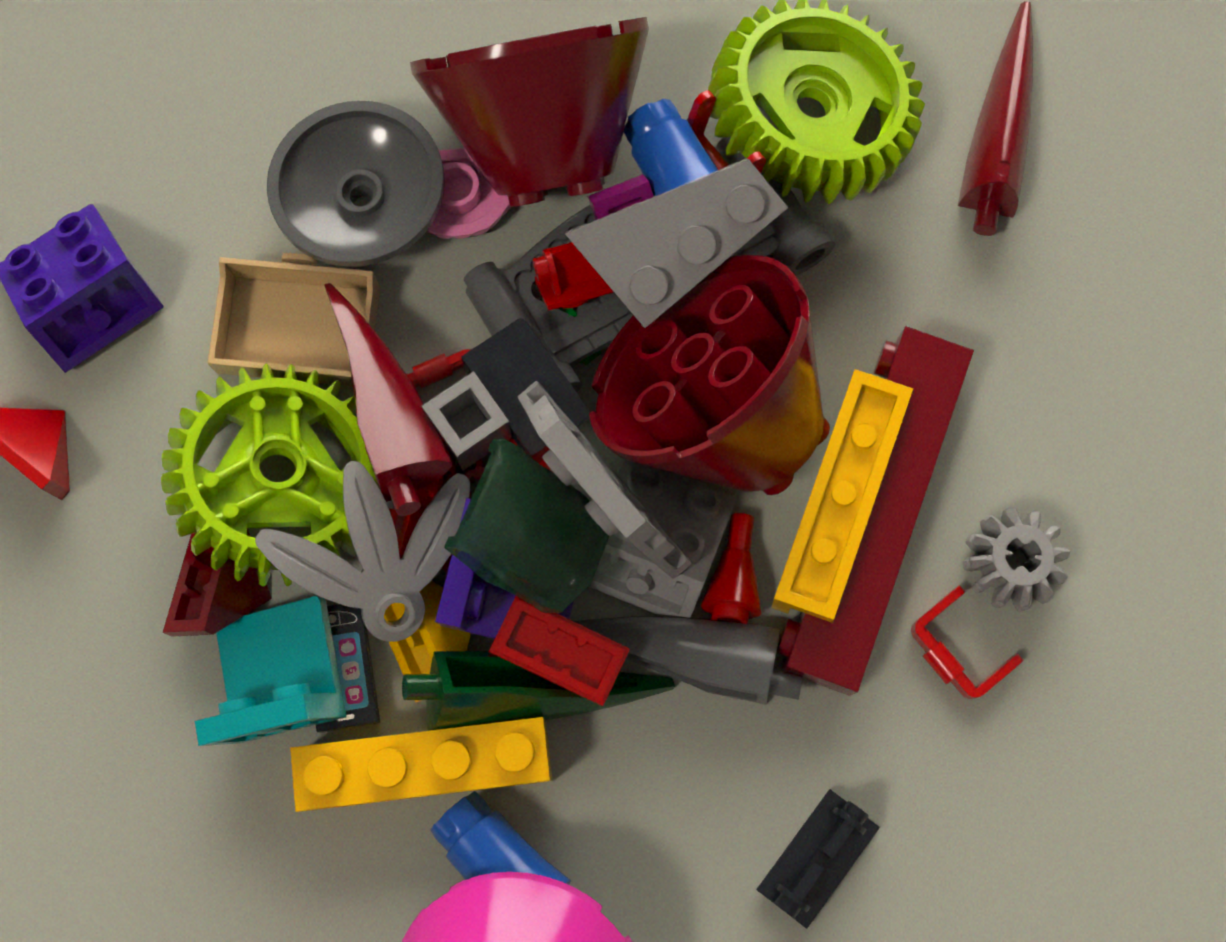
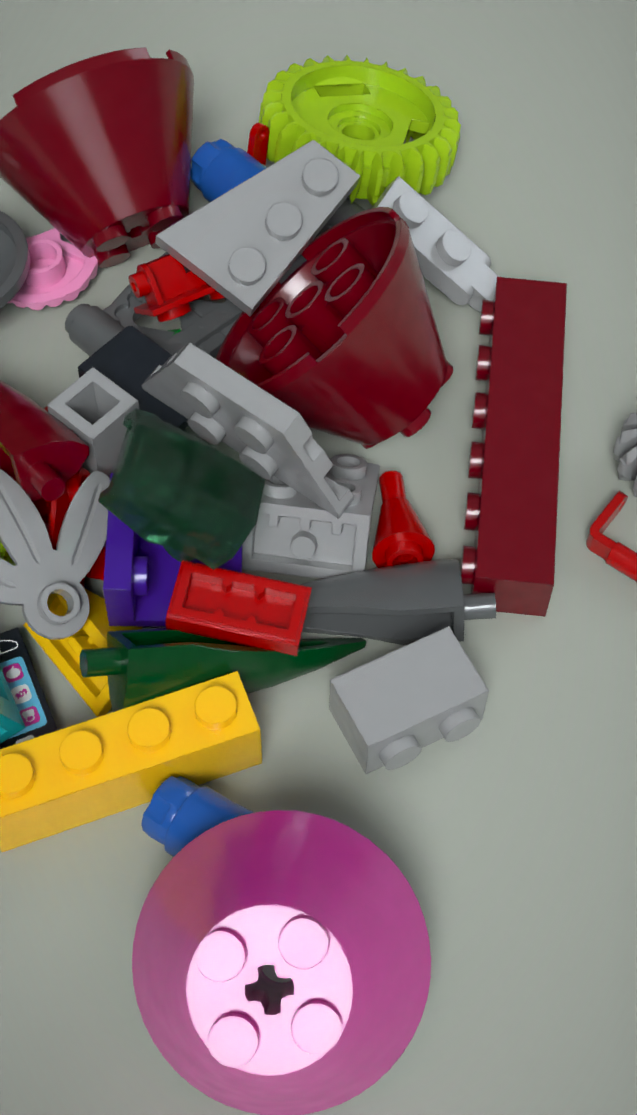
camera: 15 degrees left, 20 degrees down
black hinge [756,789,880,929] -> none
yellow fence [771,369,913,623] -> none
dark red piece [958,1,1033,236] -> none
none -> light grey brick [329,626,489,774]
none -> light grey hinge [373,176,499,312]

